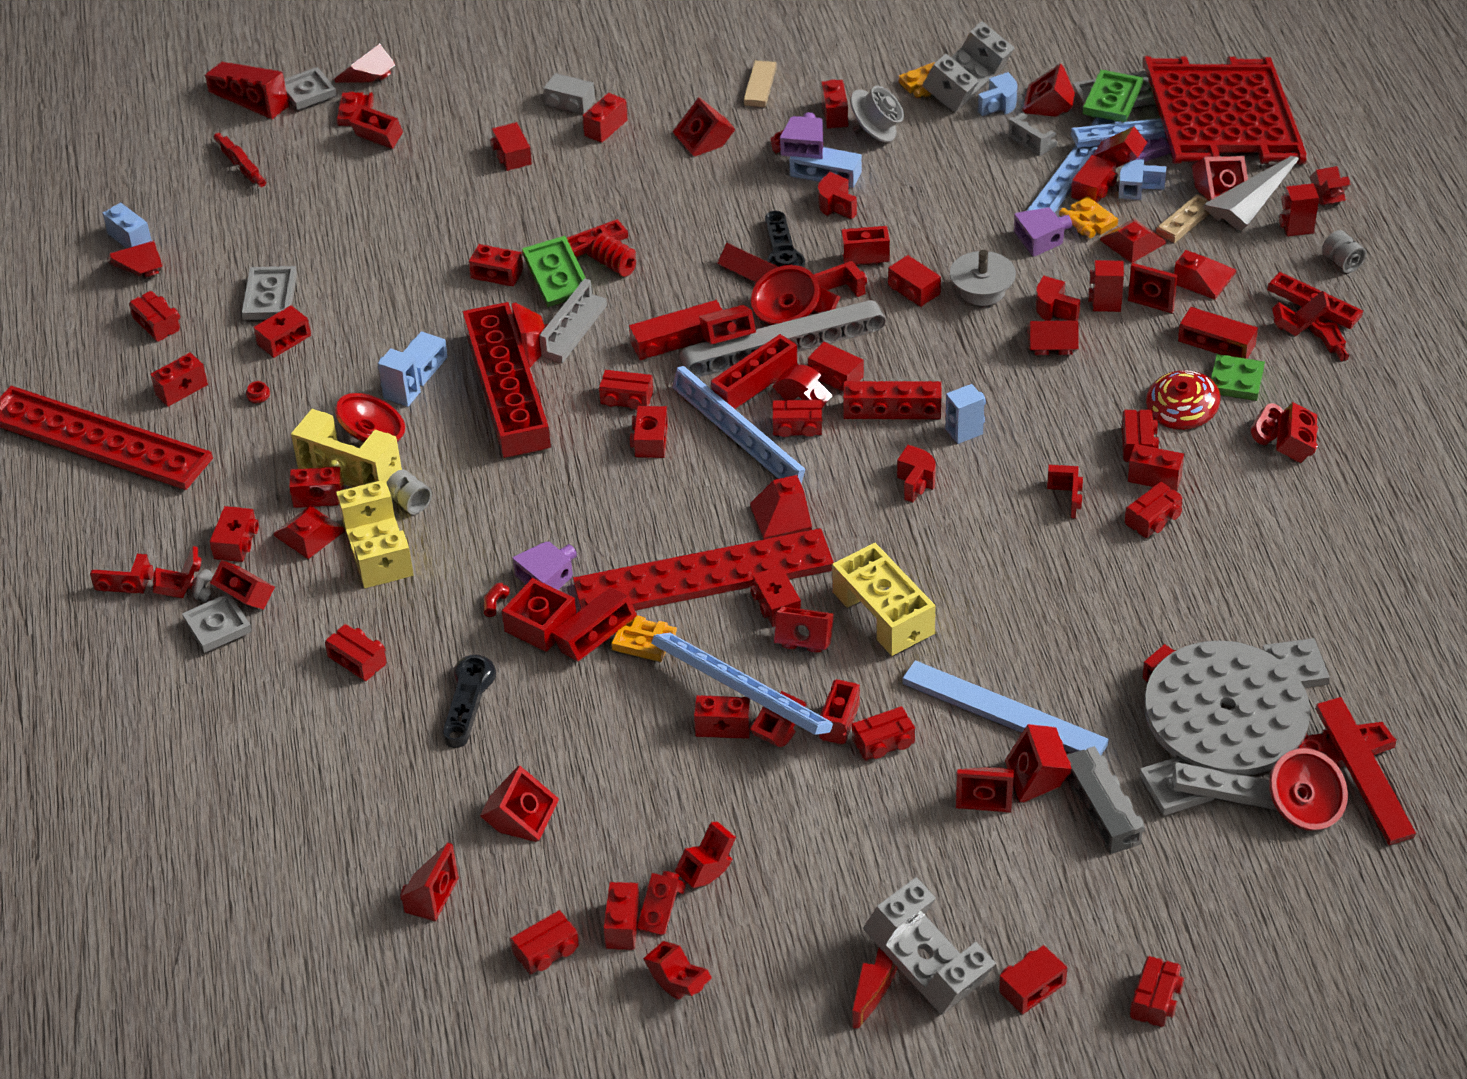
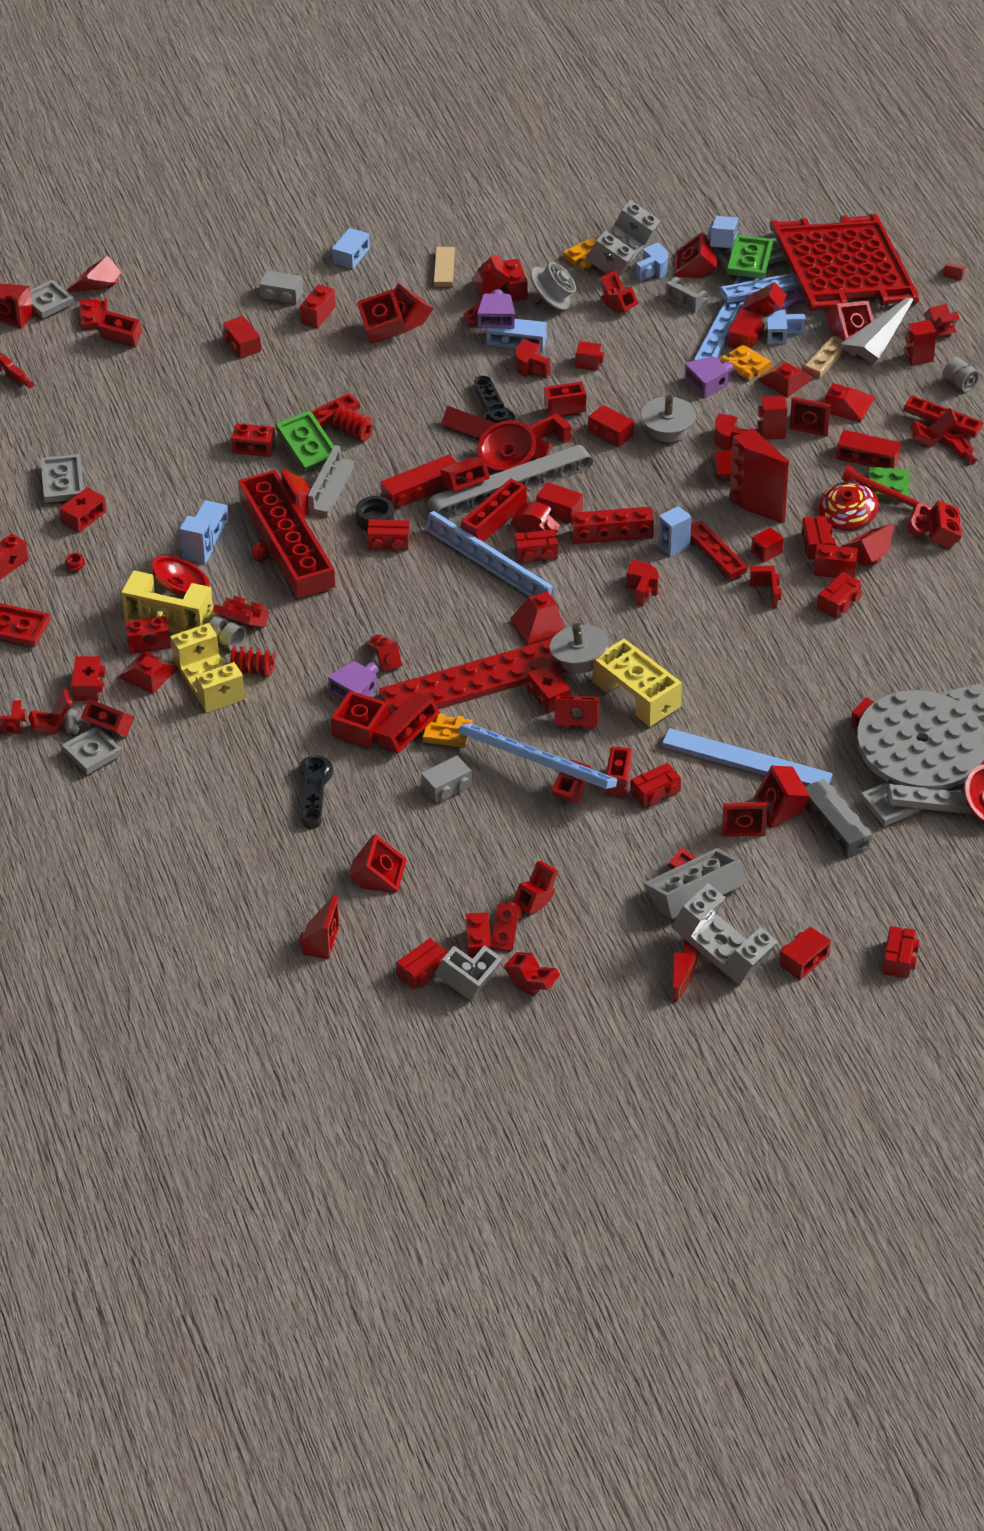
camera: 10 degrees left, 0 degrees up
red brick [325,624,387,681] -> none
red arm [484,583,510,617] -> none
red brick [630,406,668,458] -> none
red brick [694,695,751,739] -> none
none -> red plate [212,595,270,627]
none -> red piece [230,645,276,676]
none -> red plate [251,542,269,563]
none -> light blue brick [331,228,370,269]
none -> black tyre [356,496,394,531]
none -> red brick [357,289,407,344]
none -> red bracket [365,634,403,672]
none -> light grey brick [421,755,472,803]
none -> light grey brick [434,945,503,1001]
none -> red slope [471,254,511,300]
none -> light grey piece [550,623,609,673]
none -> red brick [575,341,605,371]
none -> red brick [598,270,638,312]
none -> light grey slope [643,848,746,919]
none -> red plate [668,847,696,869]
none -> red plate [690,520,748,580]
none -> light blue brick [707,216,739,248]
none -> red slope [729,428,789,523]
none -> red brick [751,527,784,563]
none -> red piece [841,465,932,508]
none -> red slope [841,523,894,566]
none -> red slope [944,263,966,280]

